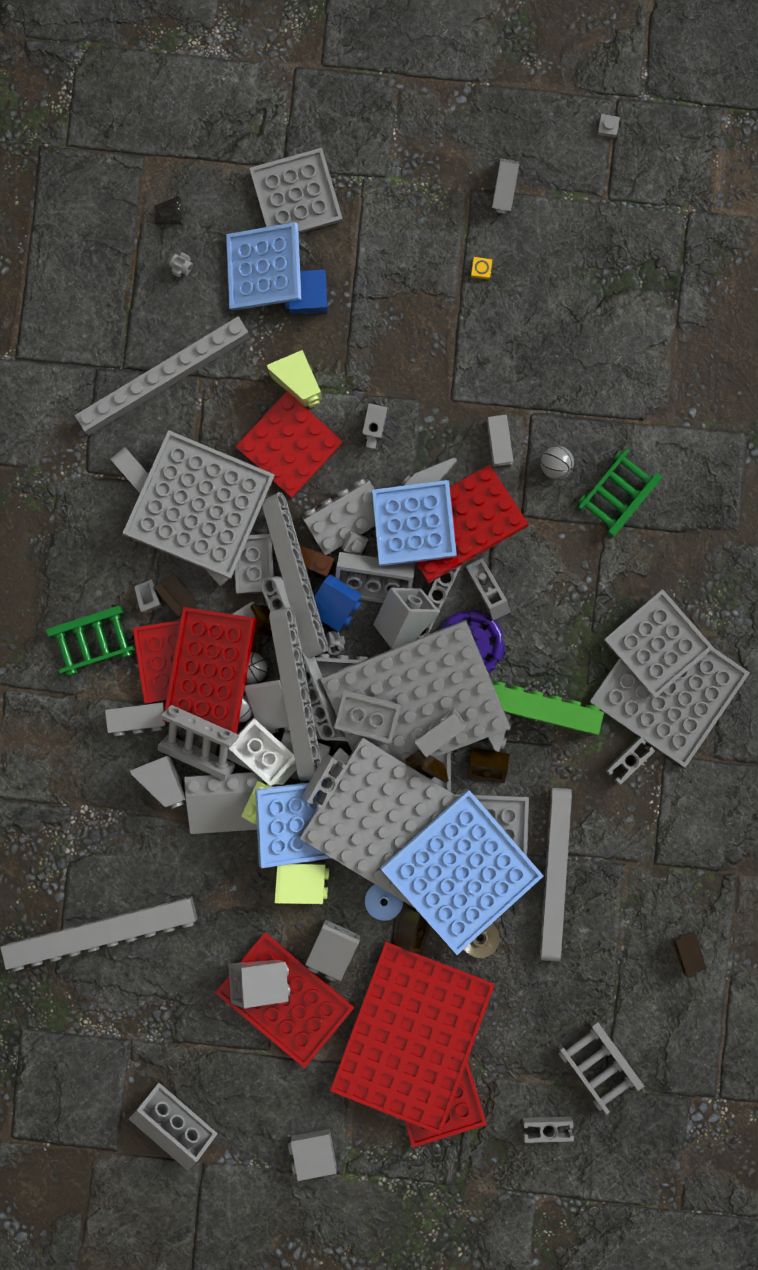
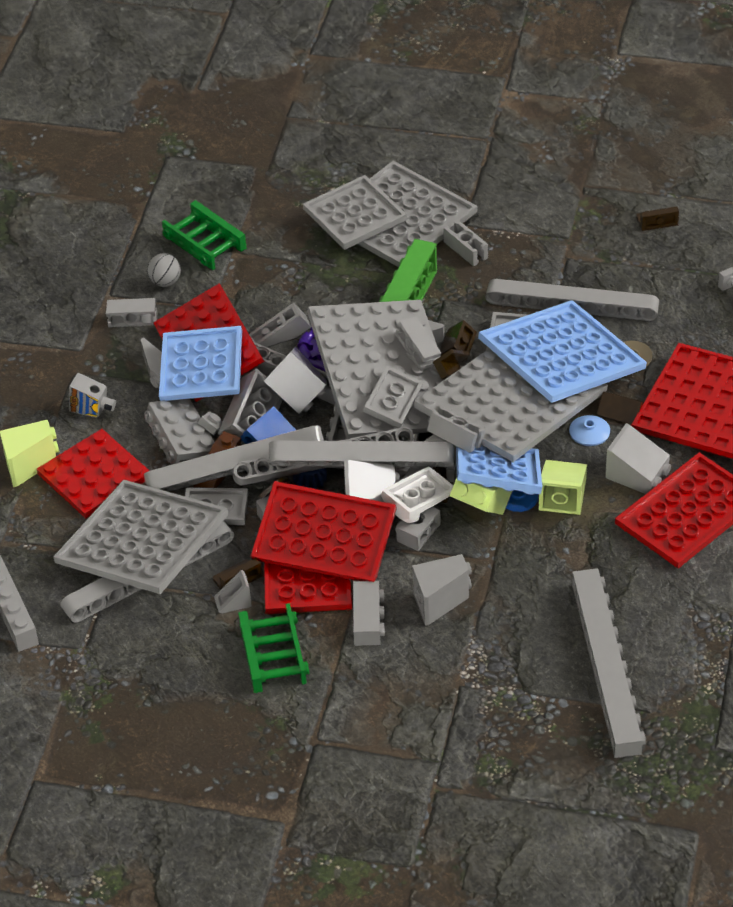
camera: 80 degrees left, 40 degrees down
light grey fence [158,705,239,781] -> none
light grey slope [184,772,264,834] -> none
light grey slope [228,960,290,1008] -> none

